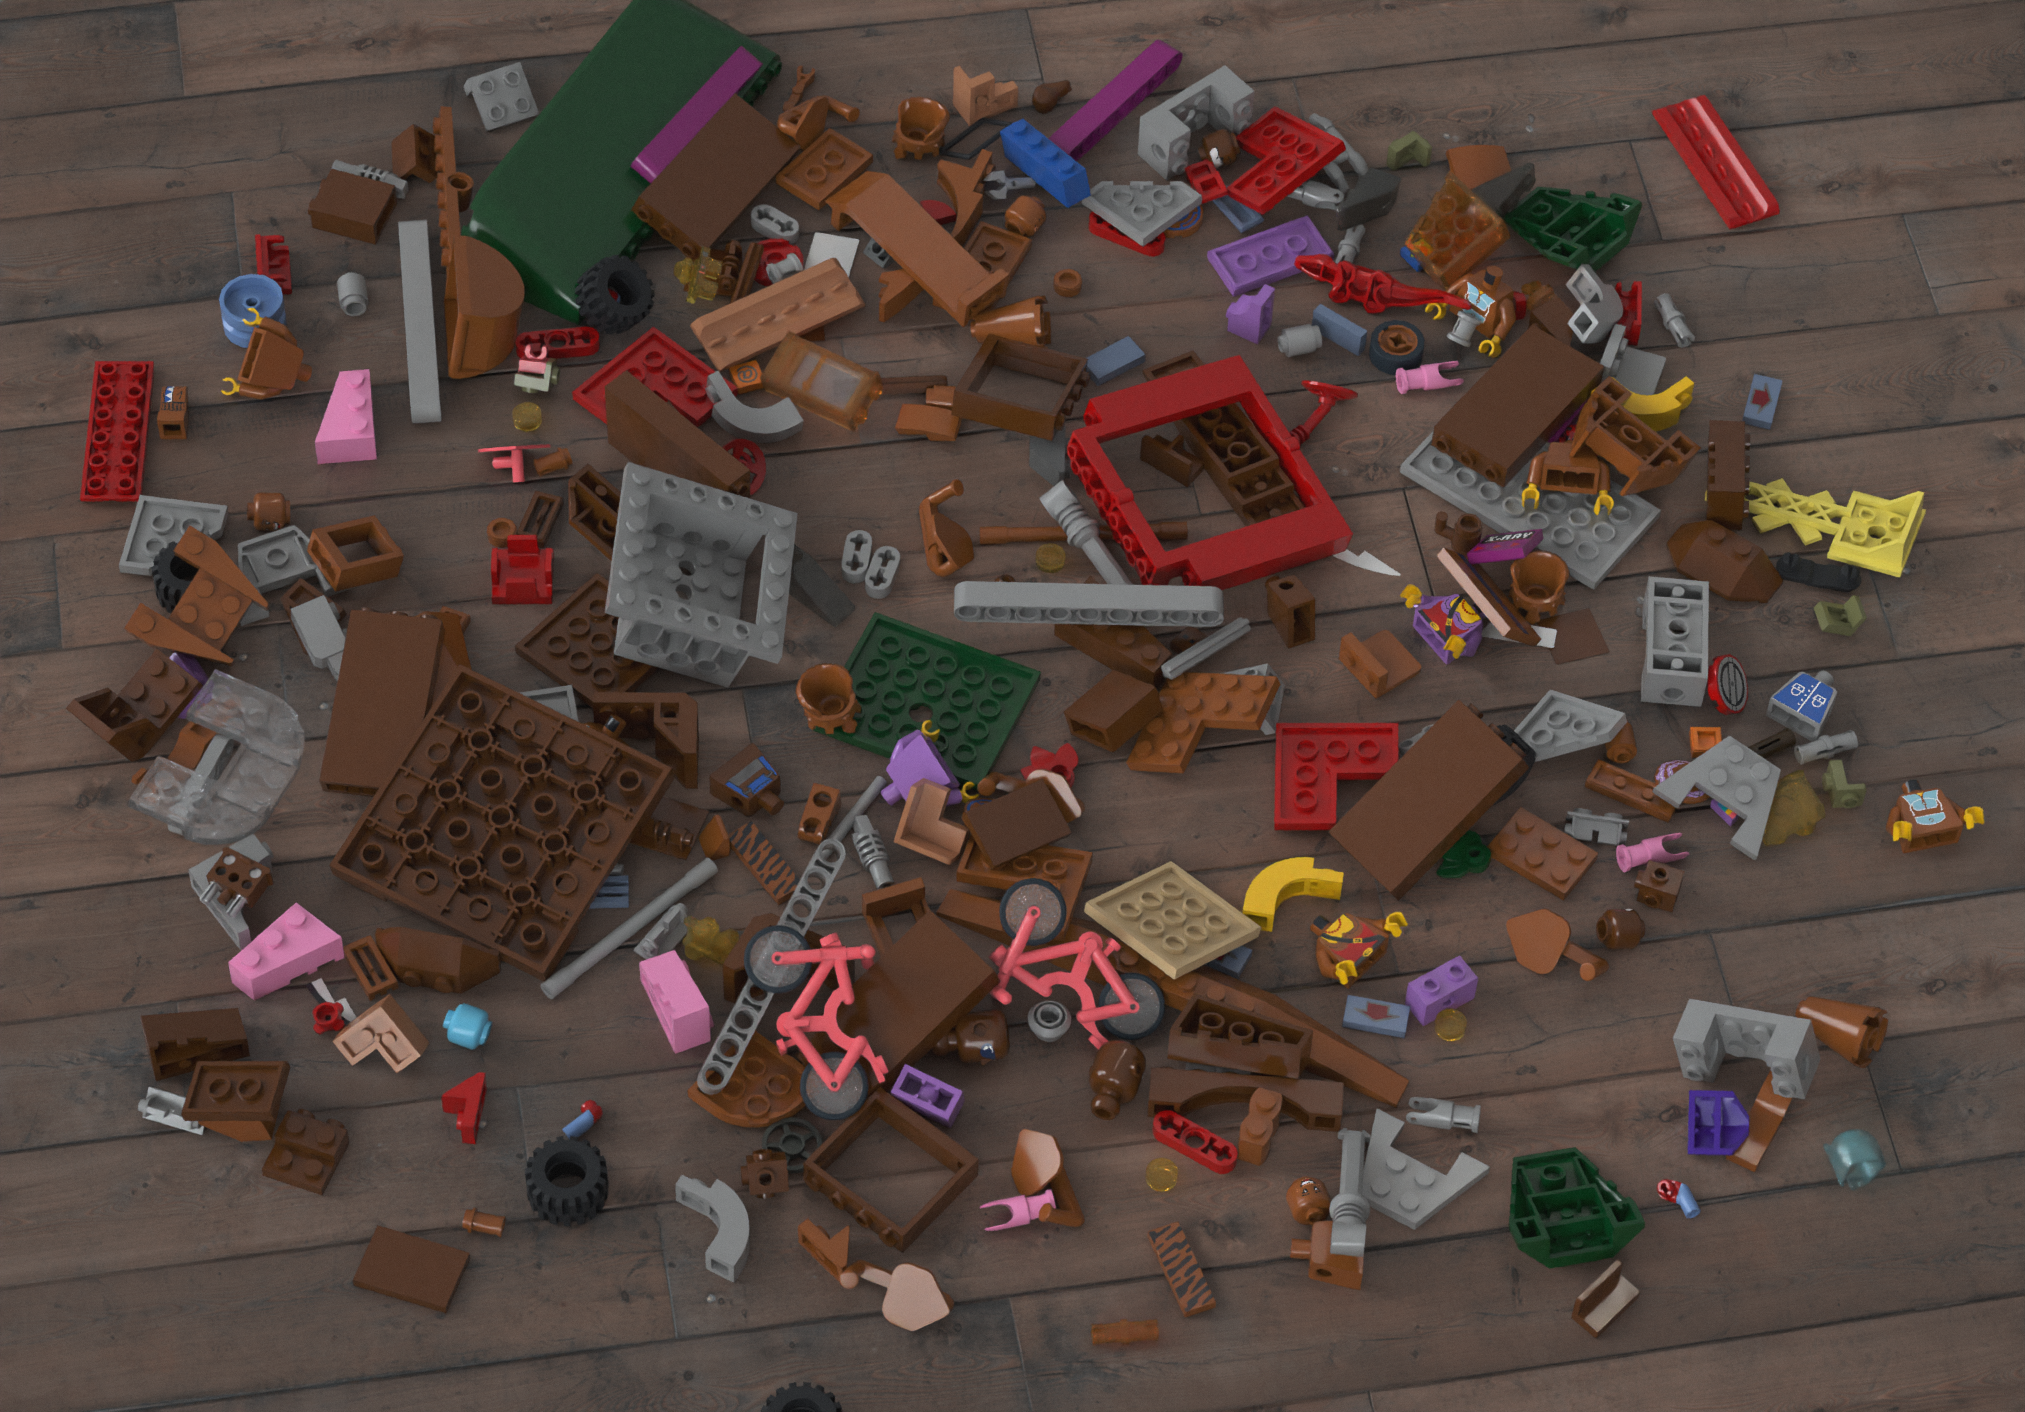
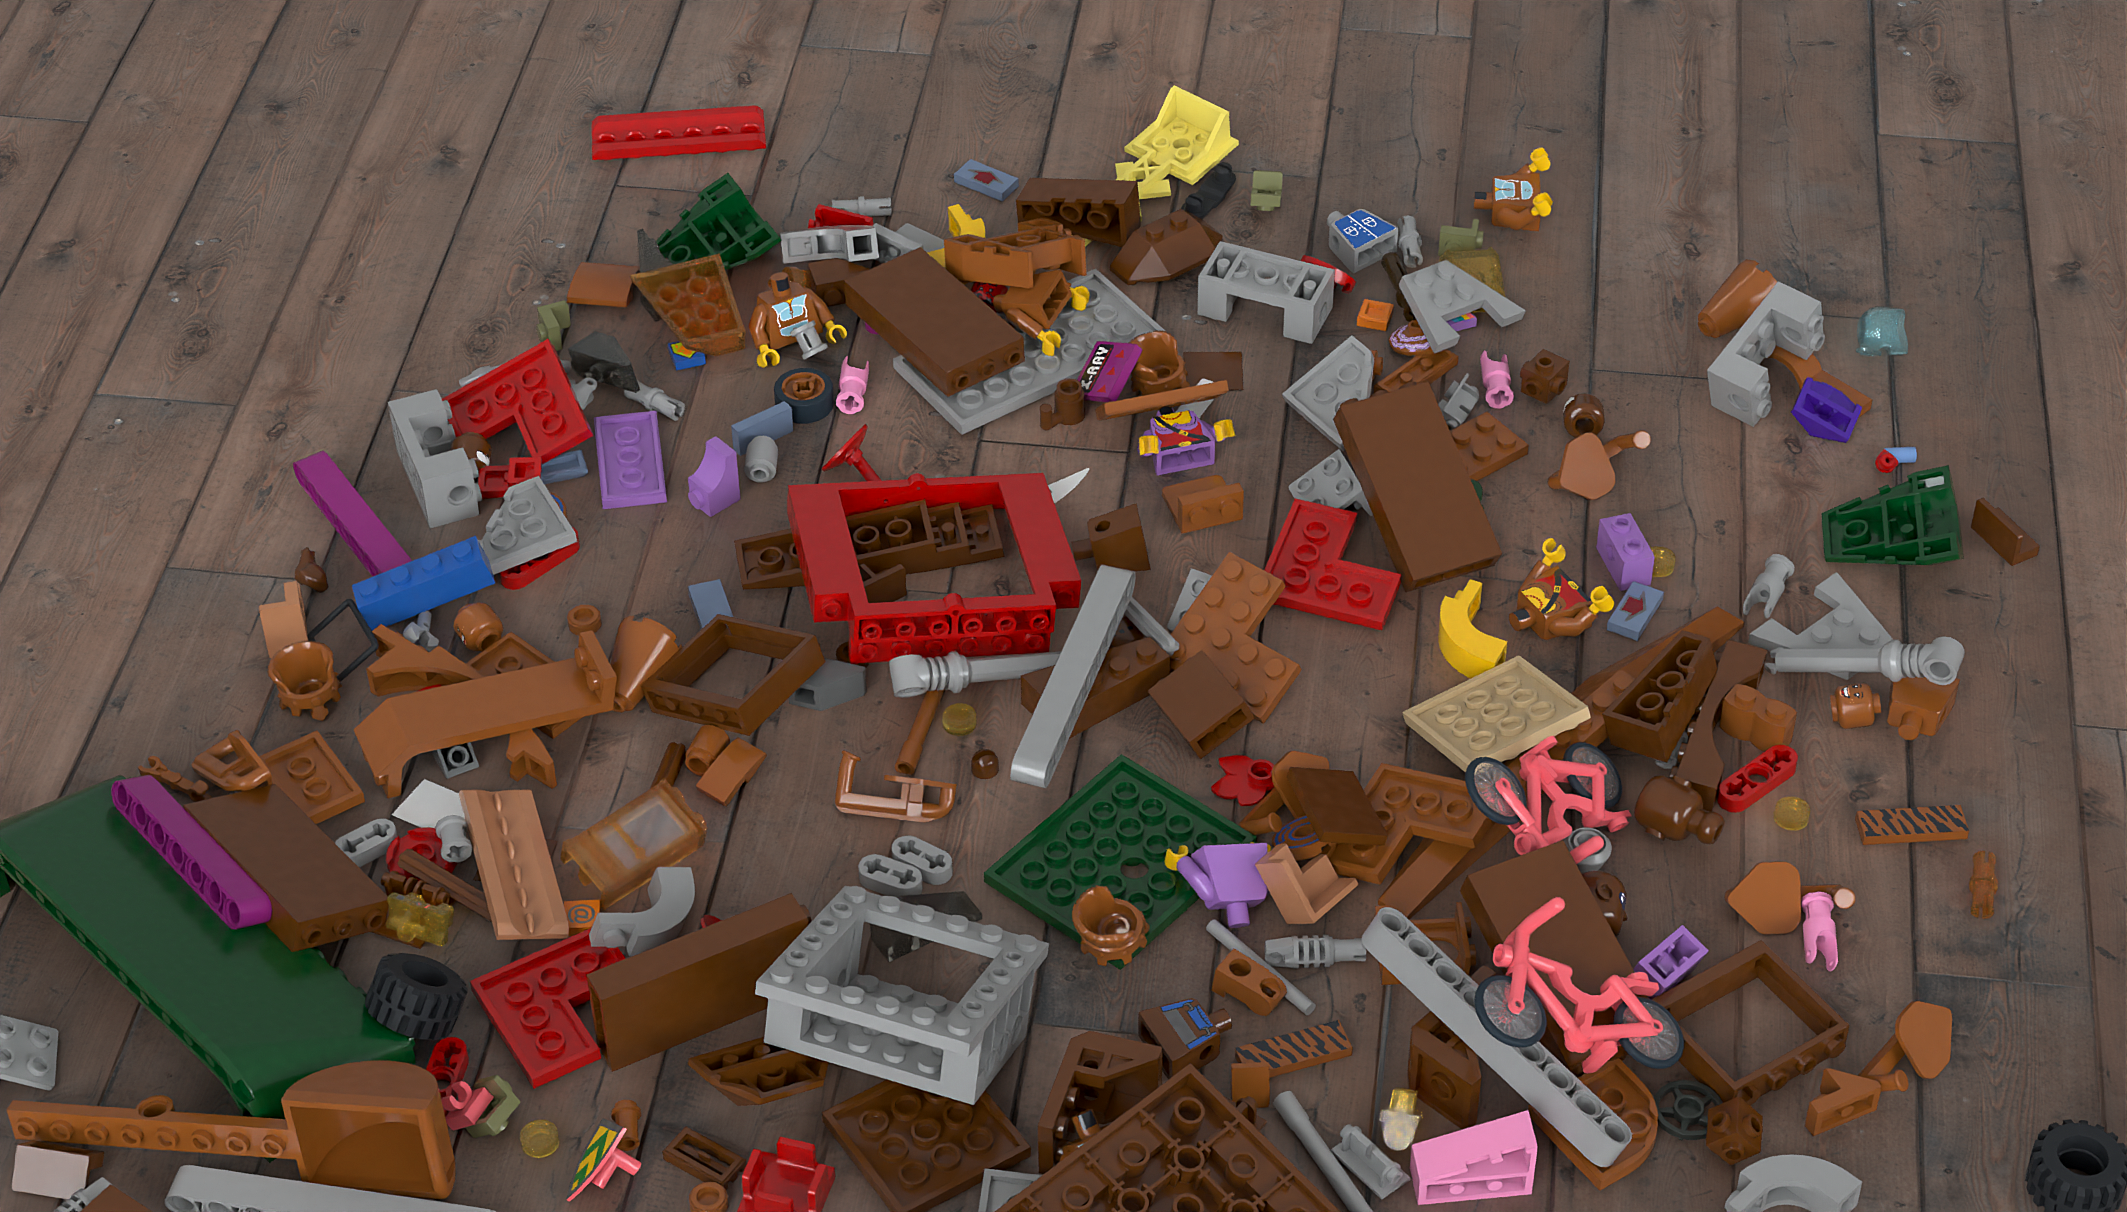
camera: 70 degrees left, 10 degrees down
red animal [1294,254,1471,313] -> none

